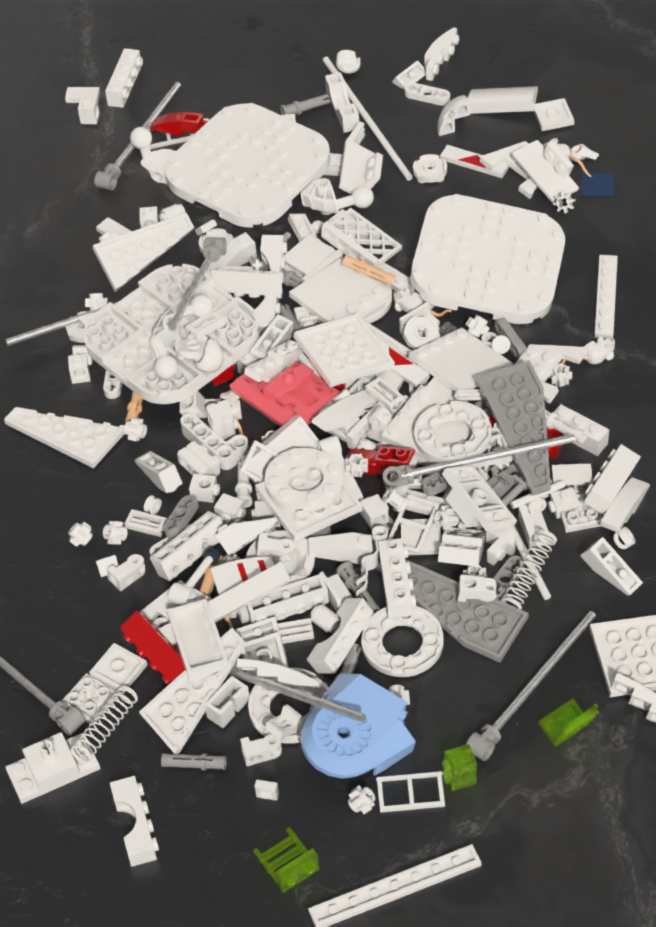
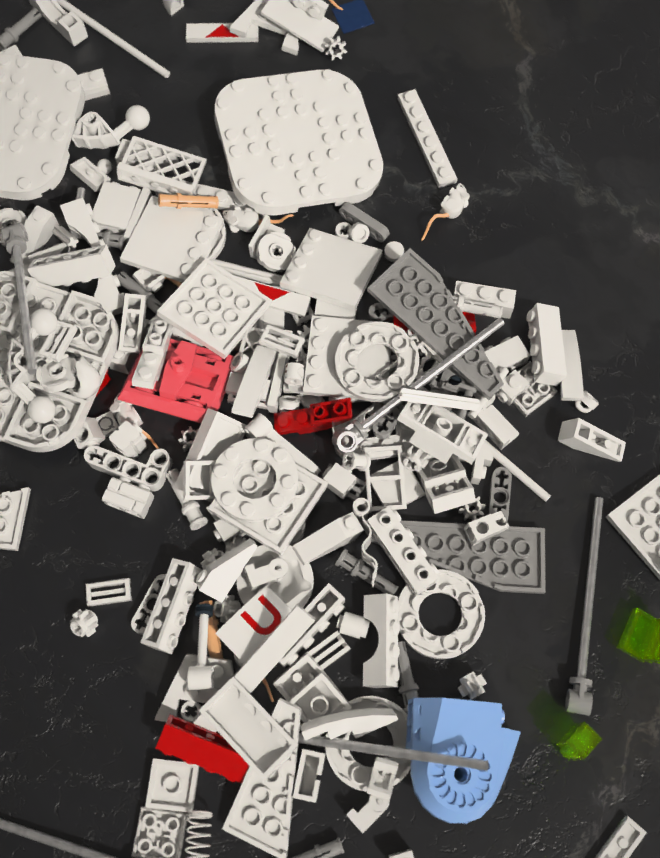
camera: 30 degrees left, 20 degrees up
white gear [68,522,93,547] -> none
white slope [95,555,118,577] -> none
white leg [107,554,146,591] -> none
white gear [124,418,147,441] -> none
light nougat pin [125,392,143,422] -> none
white slope [135,451,183,493] -> none
white bush [144,495,162,515] -> none
light grey beam [163,495,199,538] -> none
white brick [189,473,220,503] -> none
white brick [214,493,246,524] -> none
white panel [319,571,353,612] -> none
white bracket [339,139,383,195] -> none
white gear [345,454,368,477] -> none
white tile [348,122,365,145] -> none
white gear [348,785,375,814] -> none
white window [376,771,445,813] -> none
white plate [413,154,447,183] -> none
dark grey bush [439,322,457,336] -> none
white axle [454,389,485,401] -> none
white gear [466,315,489,337] -> none
white piece [501,530,557,609] -> none
white wing [514,344,587,403] -> none
white gear [549,364,572,387] -> none
none -> white axle [398,388,480,411]

